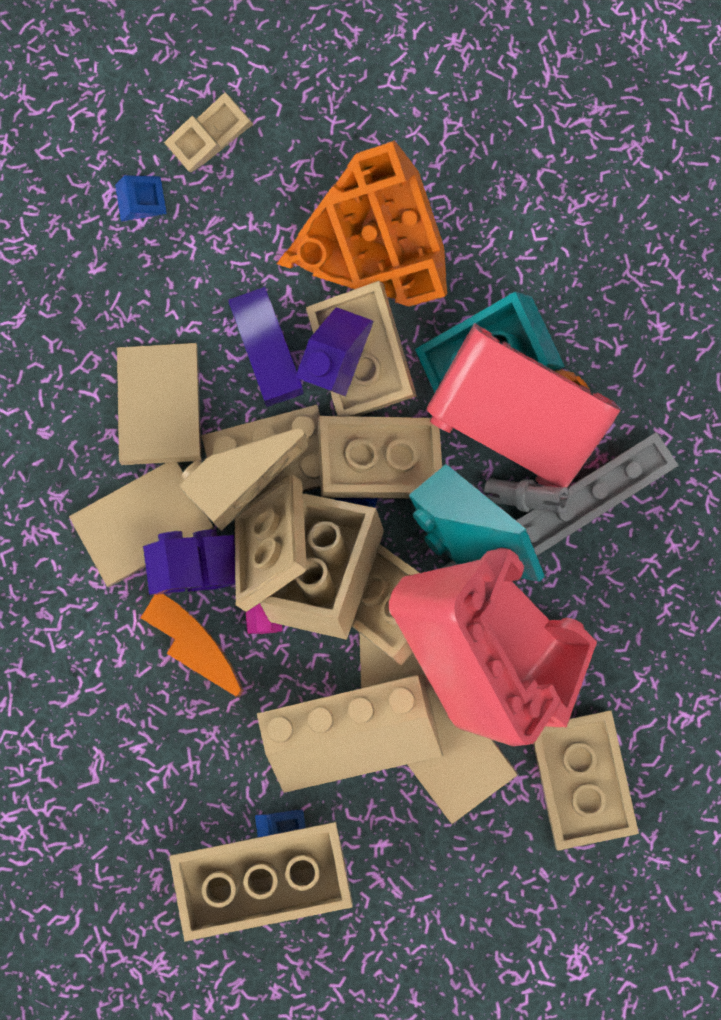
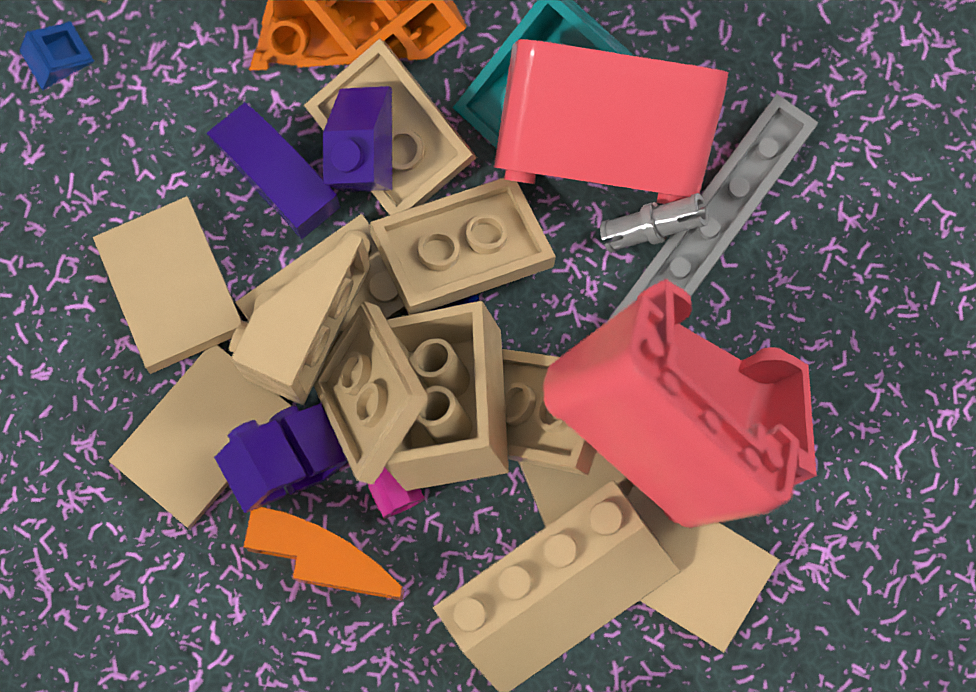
camera: 20 degrees left, 5 degrees down
teal slope [409,464,545,582] -> none
tan plate [533,711,639,851] -> none

